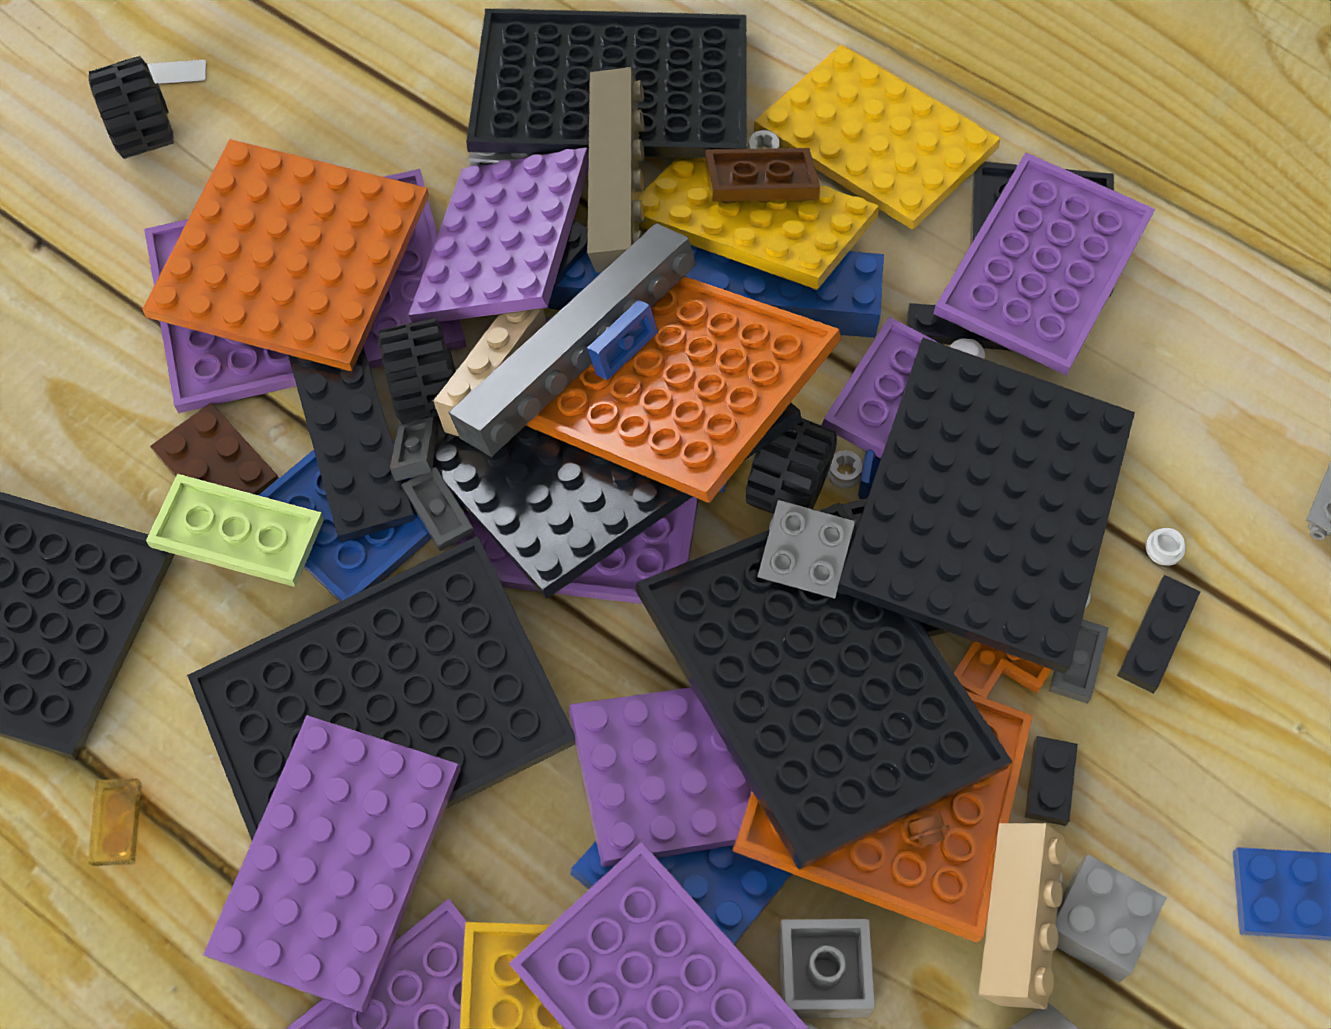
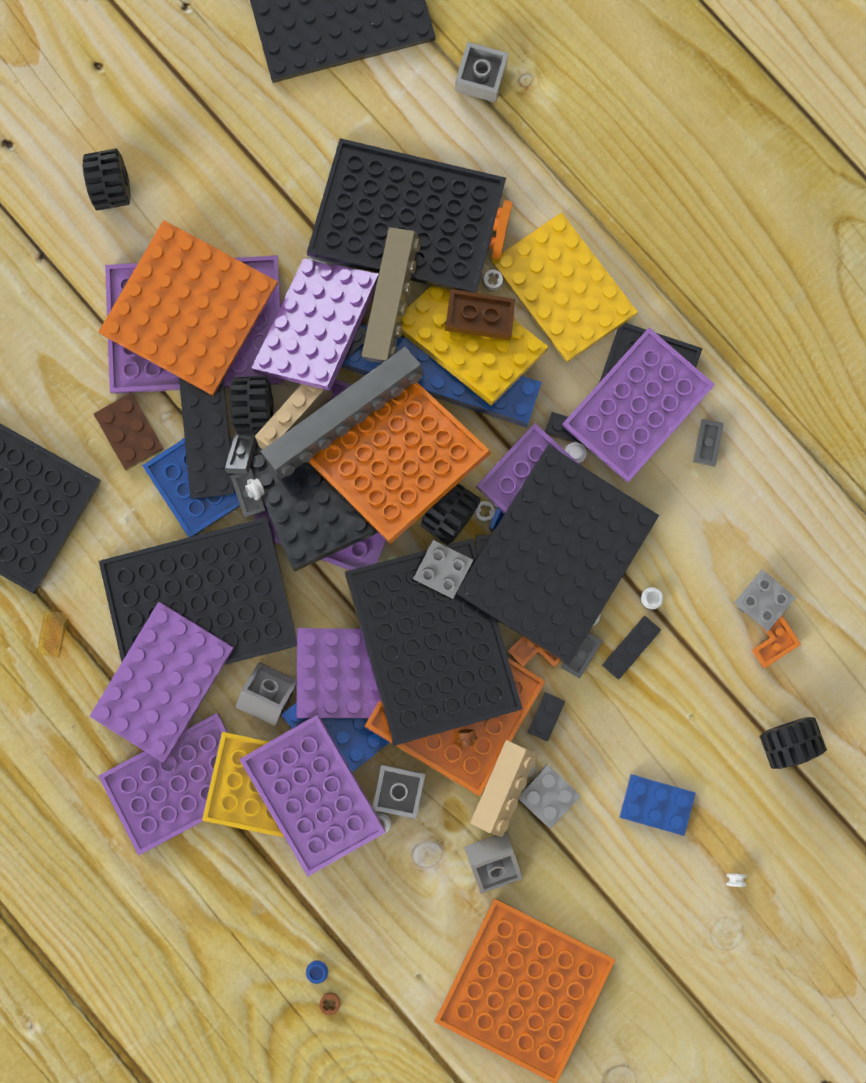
camera: 15 degrees right, 20 degrees up
yellowish green plate [146,474,324,587] -> none
white sticker [147,60,206,84] -> none
blue plate [587,300,658,380] -> none
none -> light grey slope [235,662,297,726]
none -> white plate [245,479,264,500]
none -> orange plate [489,200,513,260]
none -> dark grey plate [693,419,724,467]

